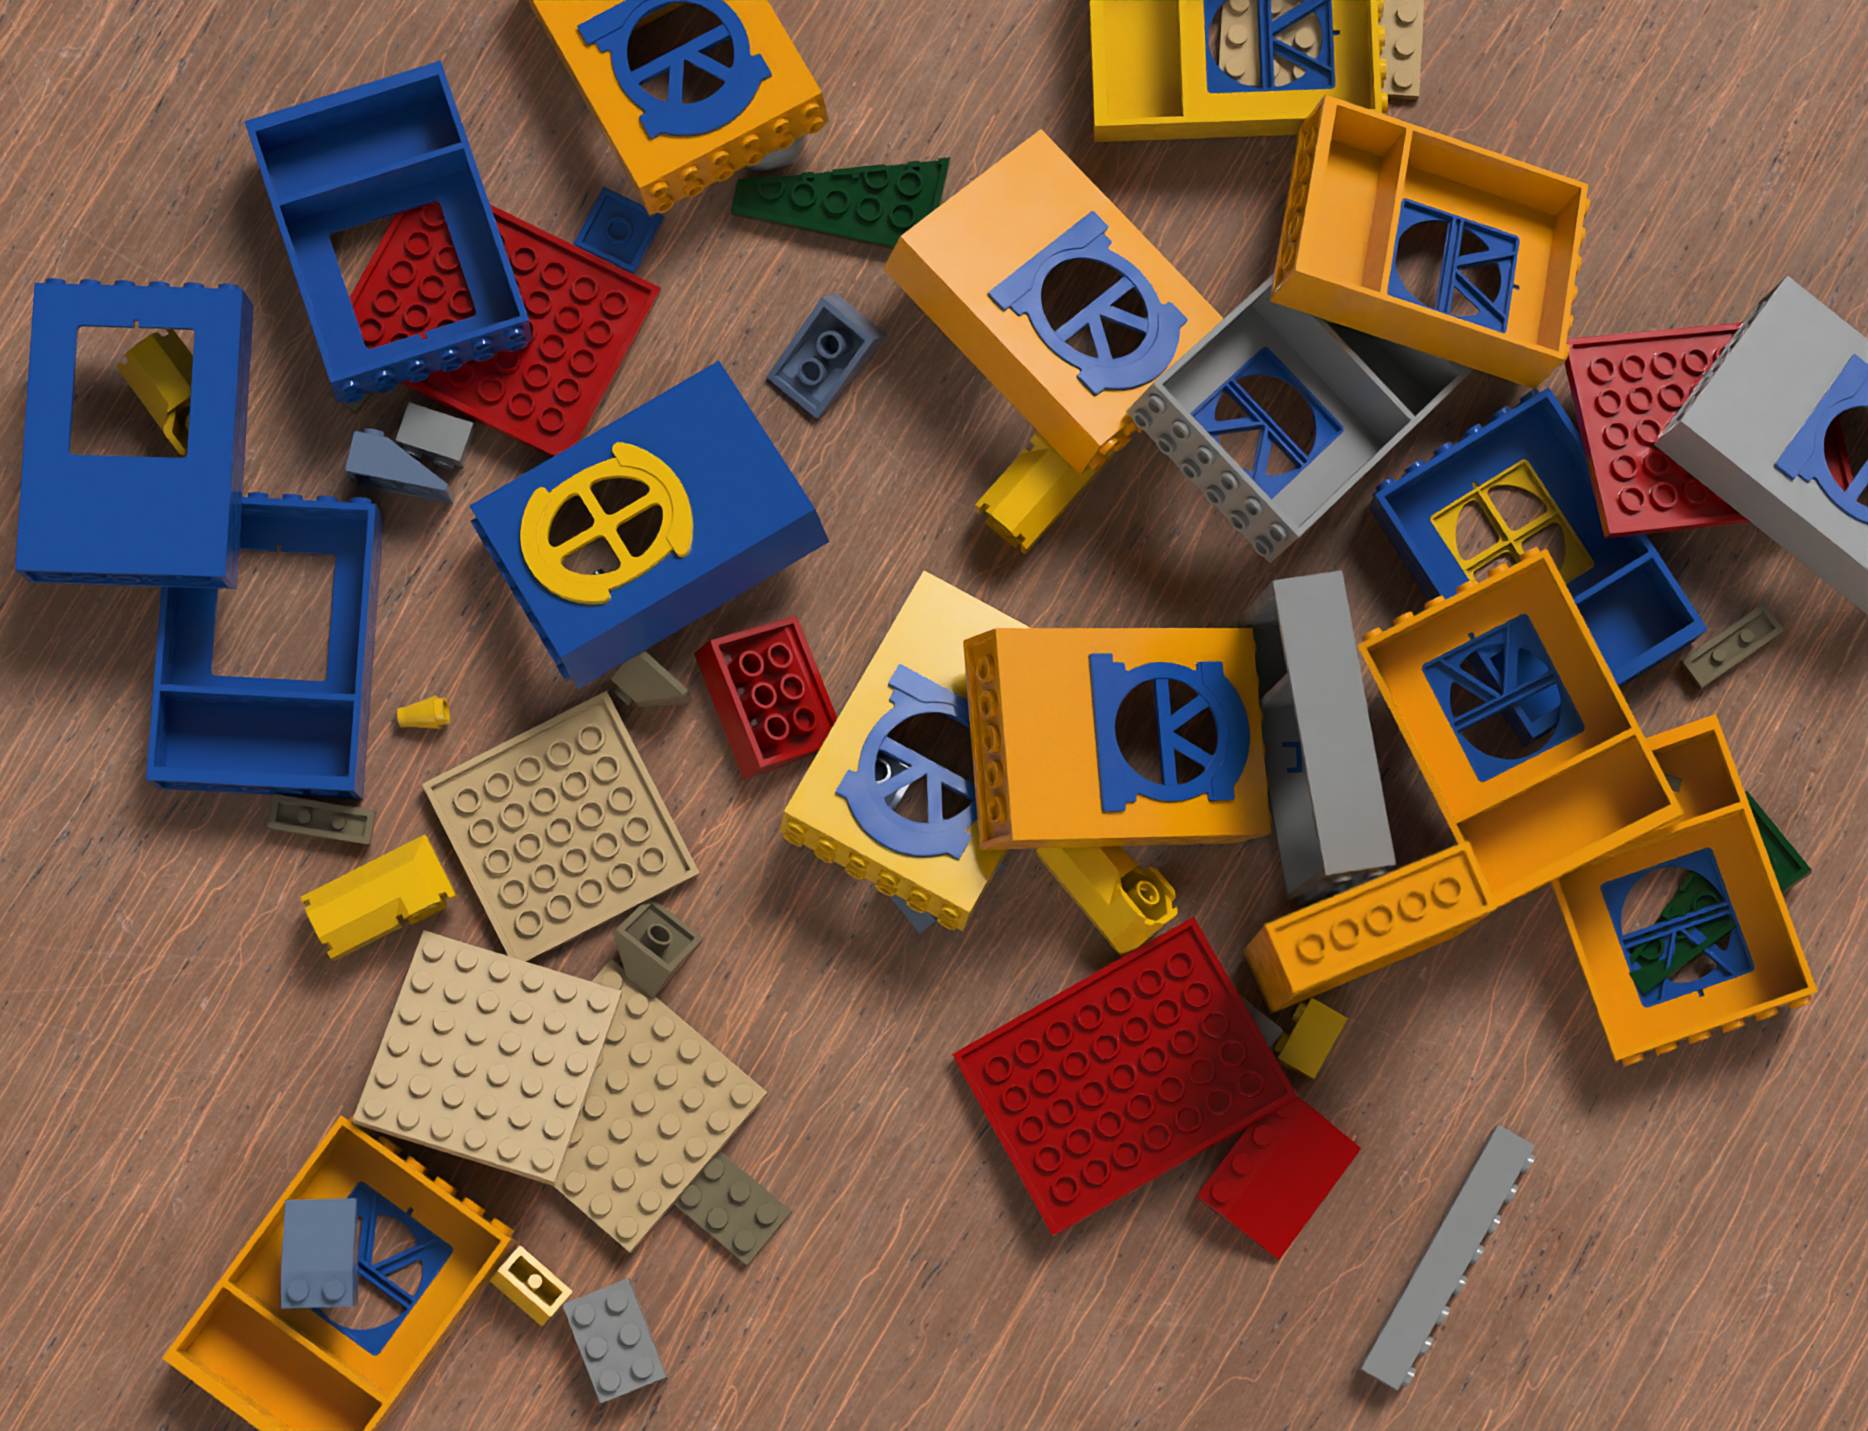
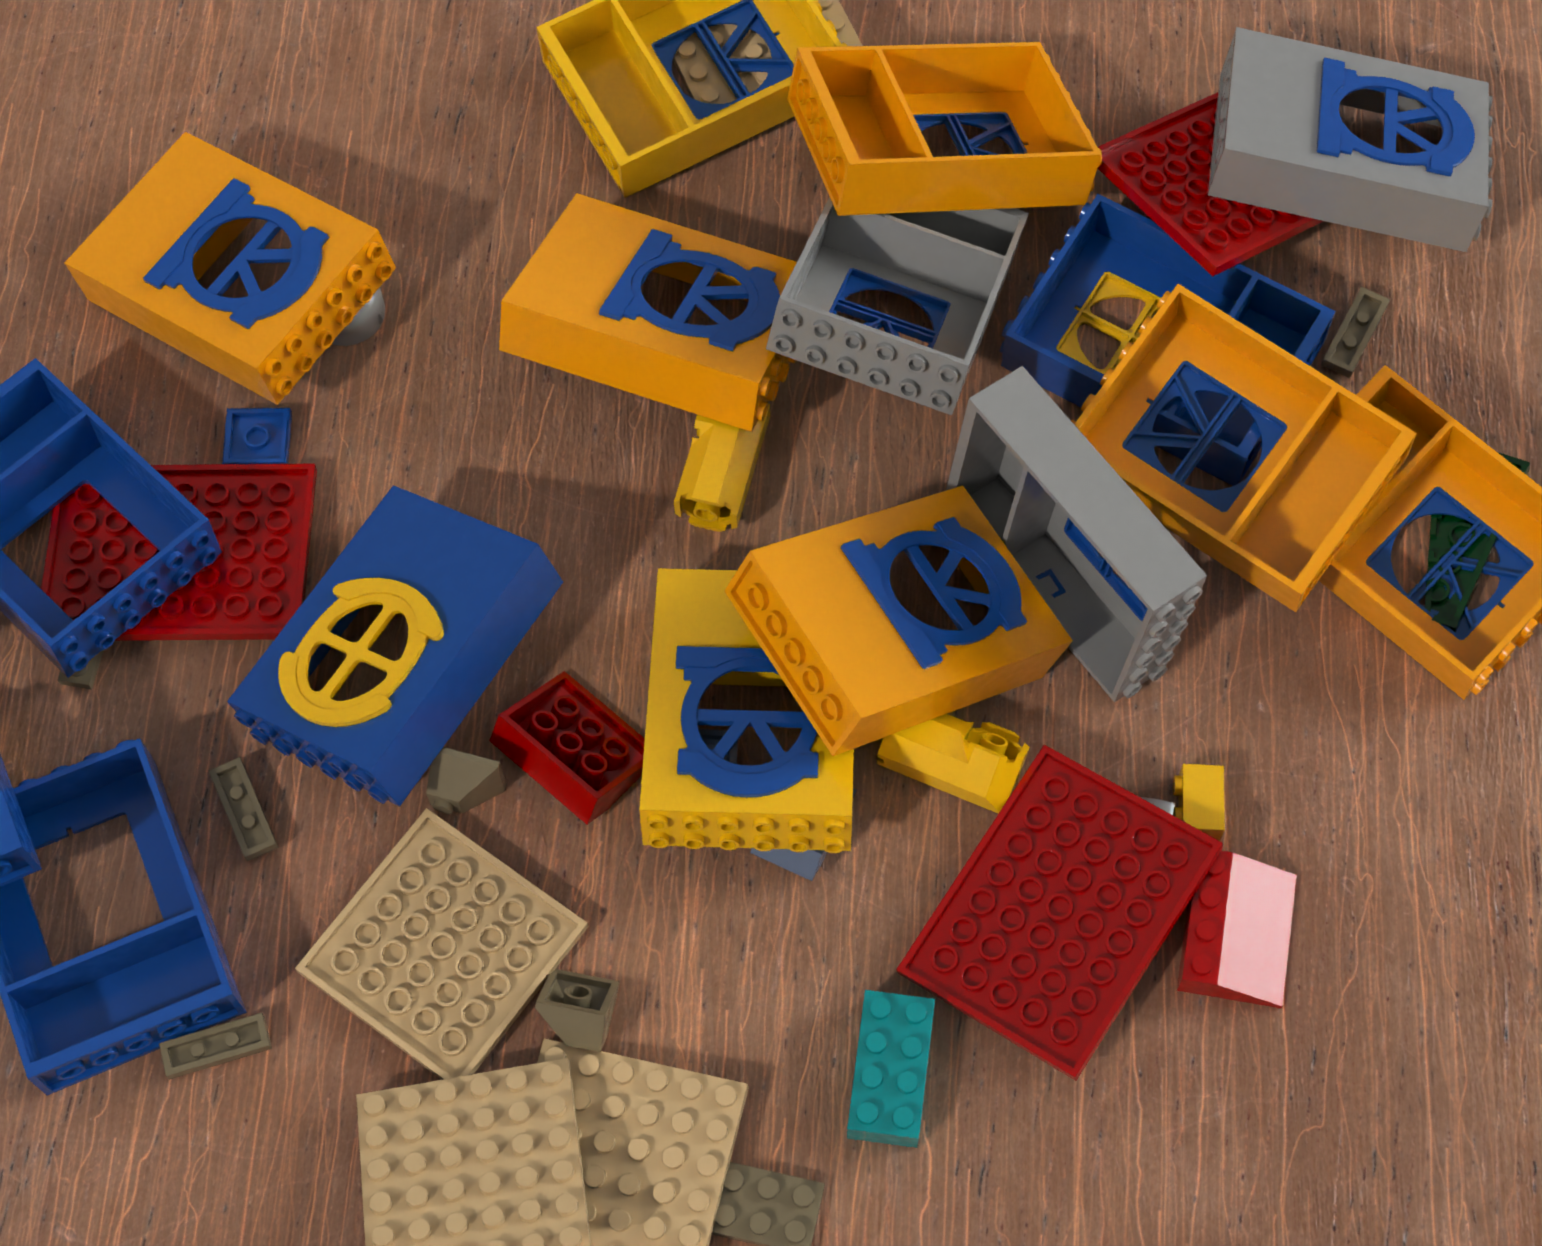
camera: 25 degrees left, 15 degrees down
yellow brick [300,834,459,961] -> none
sand blue slope [345,428,455,504] -> none
light grey brick [395,403,477,470] -> none
yellow cone [397,695,450,729] -> none
dark green wing [731,157,950,249] -> none
sand blue slope [766,293,888,419] -> none
light orange panel [1243,841,1497,1015] -> none
light grey brick [1358,1124,1536,1390] -> none
none -> dark tan plate [209,757,279,862]
none -> teal brick [847,990,935,1148]

